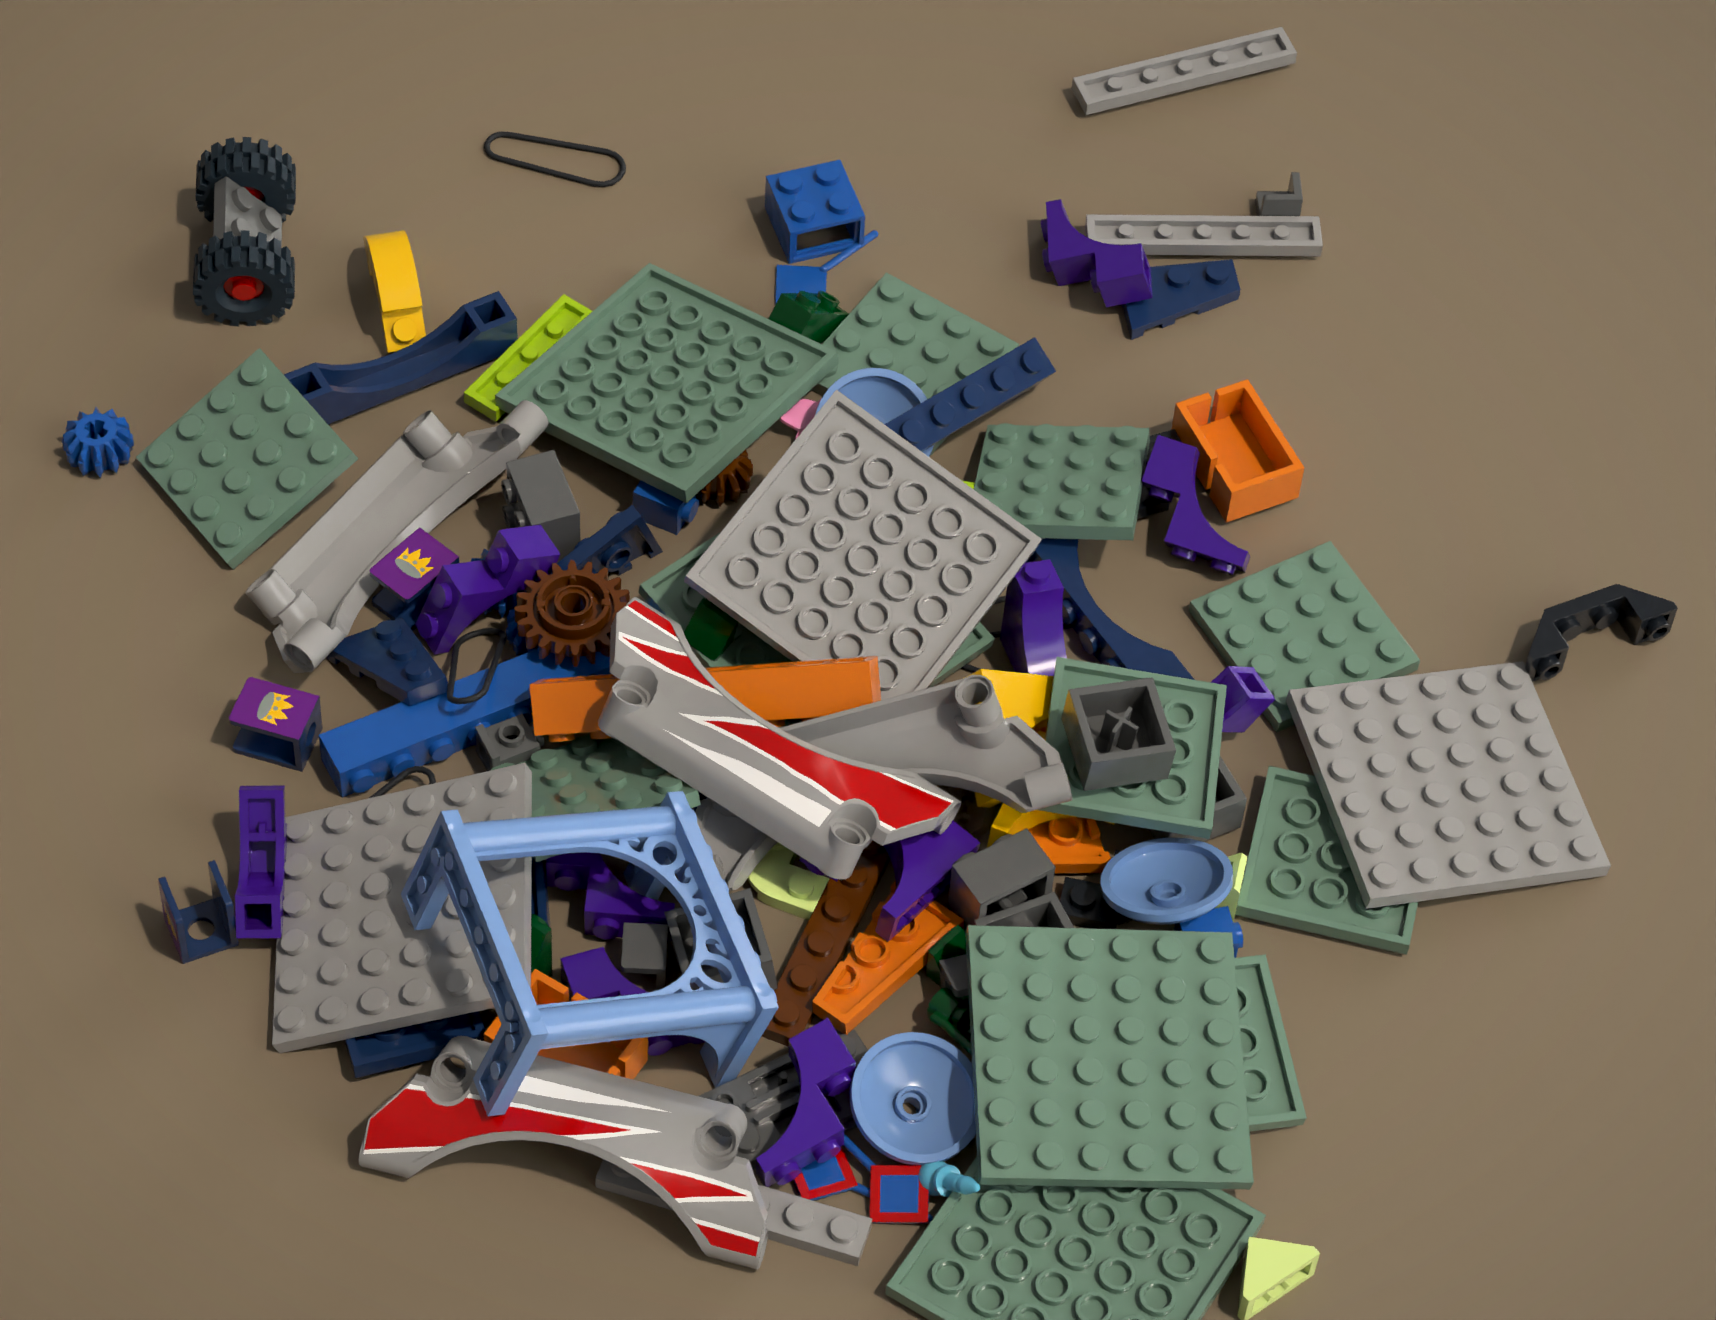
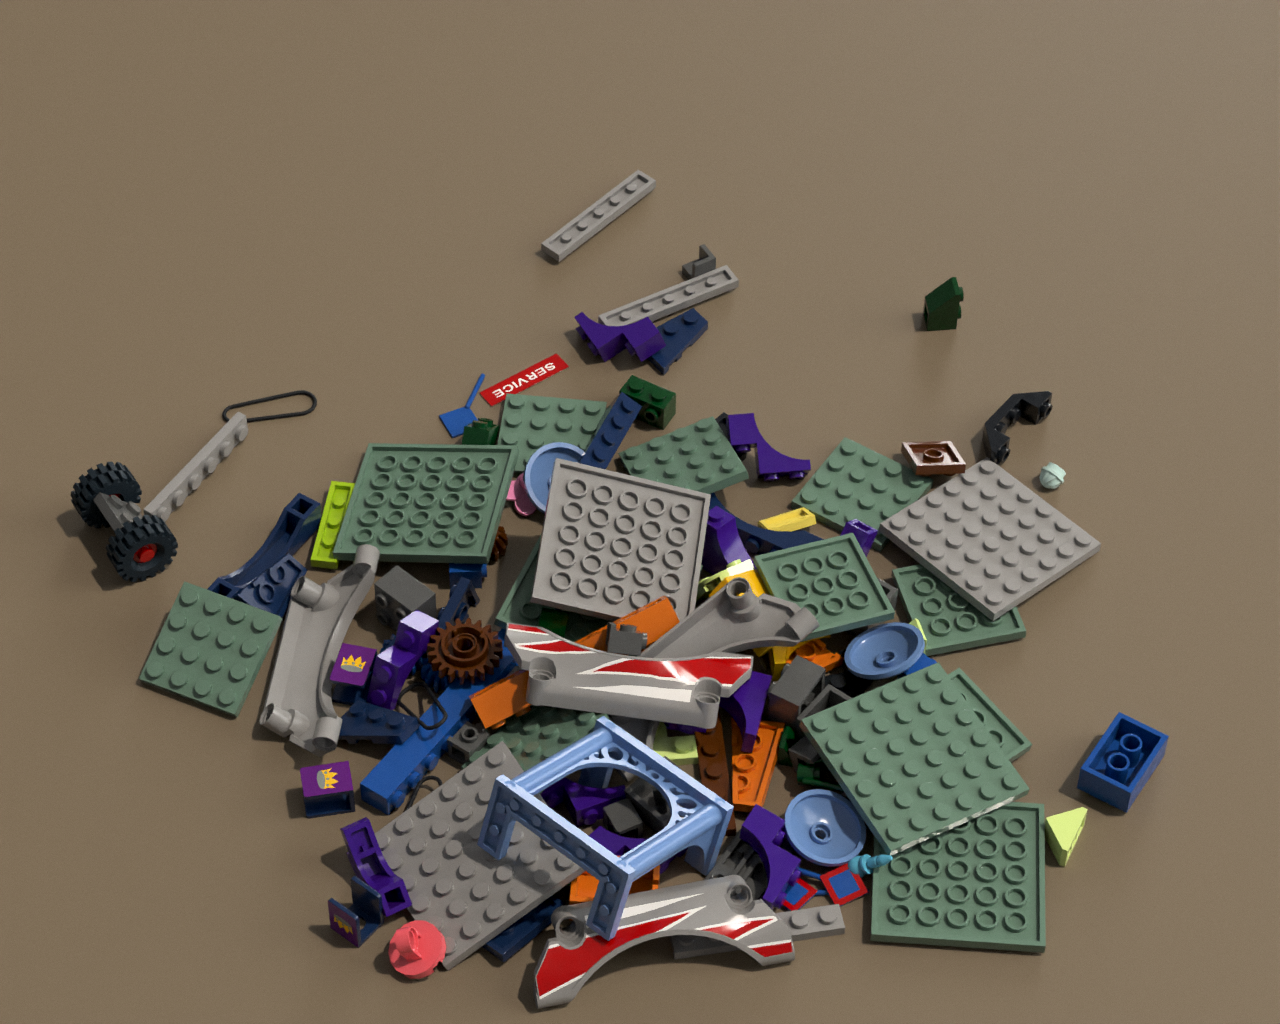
camera: 25 degrees left, 5 degrees down
blue gear [62,407,134,478] -> none
yellow arch [363,230,426,353] -> none
blue piece [765,159,865,264] -> none
dark grey brick [1061,677,1176,791] -> none
orange piece [1171,379,1305,523] -> none
none -> light grey plate [143,412,248,522]
none -> dark blue wing [232,553,307,618]
none -> coral tile [388,920,446,979]
none -> red sticker [479,353,569,406]
none -> dark grey brick [604,622,647,656]
none -> dark green brick [619,375,676,430]
none -> yellowish green plate [696,559,755,603]
none -> light yellow tile [757,507,816,532]
none -> reddish brown plate [901,441,966,477]
none -> dark green slope [923,277,964,331]
none -> light aqua plate [1039,462,1066,489]
none -> blue brick [1077,712,1169,813]

